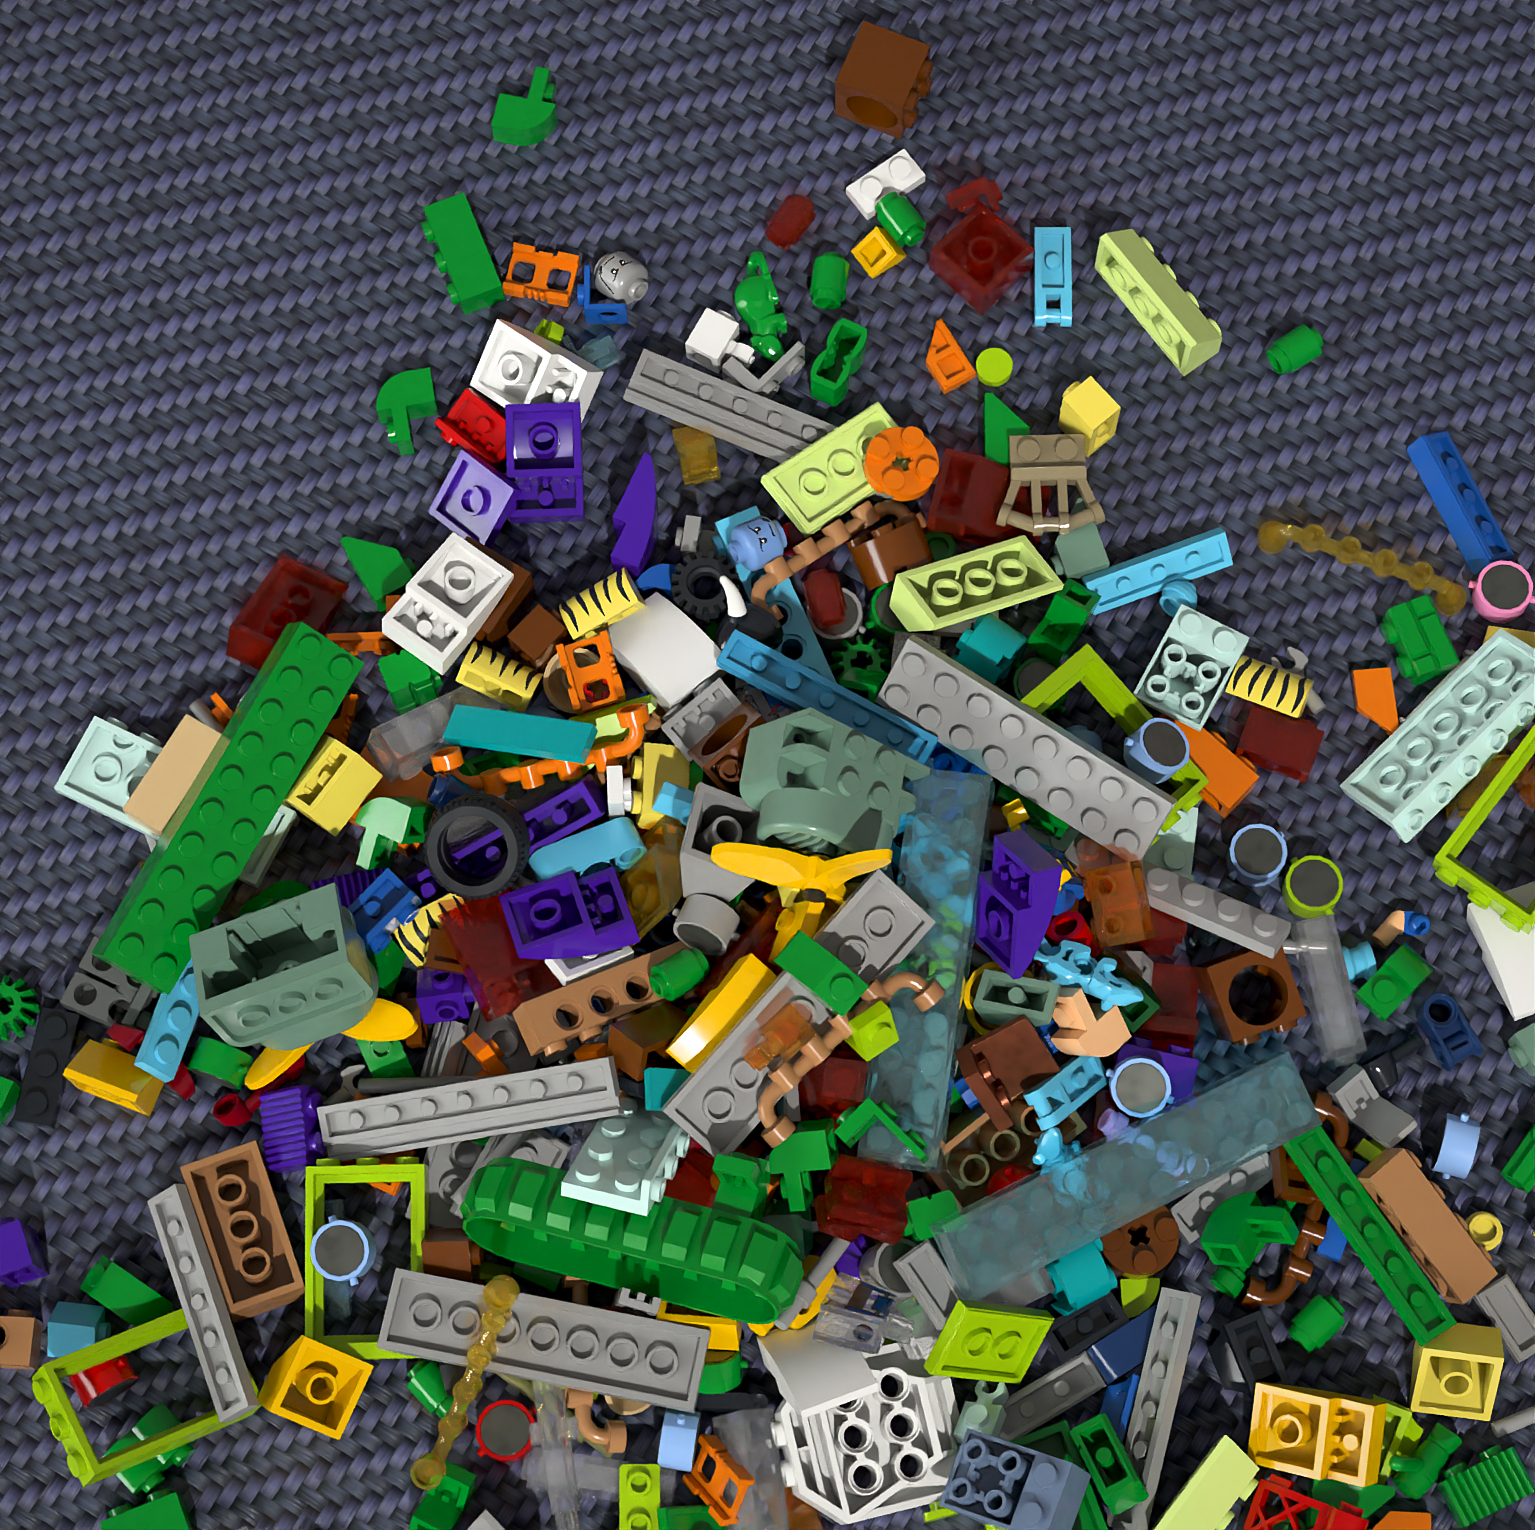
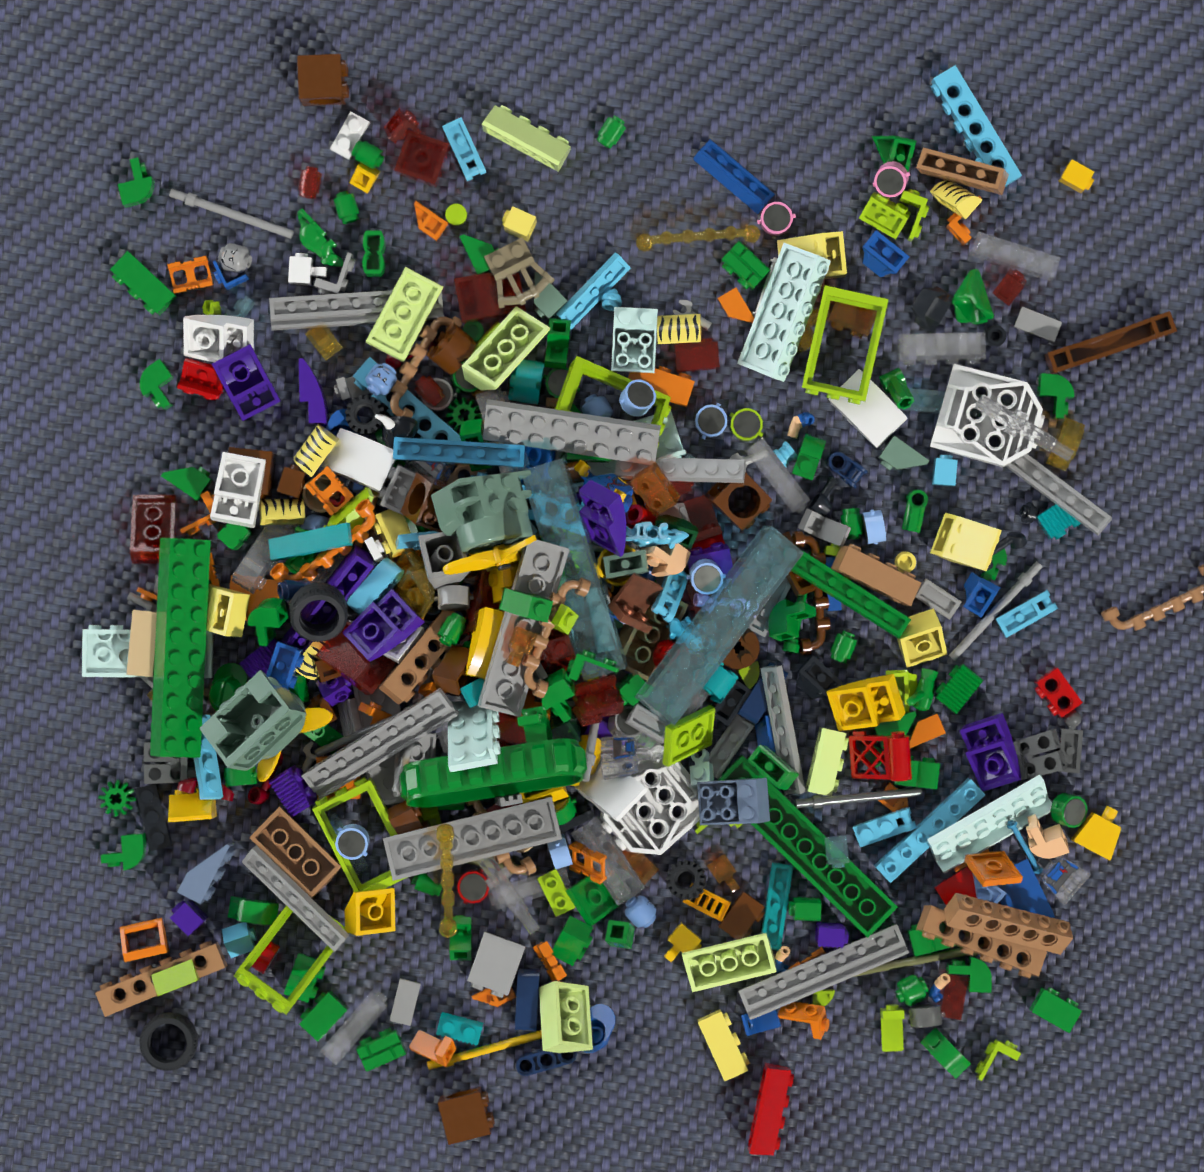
camera: 30 degrees left, 15 degrees up
plate [428,449,522,548] -> none
orange plate [863,426,939,501] -> none
none -> light grey bar [169,189,294,239]
none -> sand blue slope [177,842,236,904]
none -> green brick [841,508,863,540]

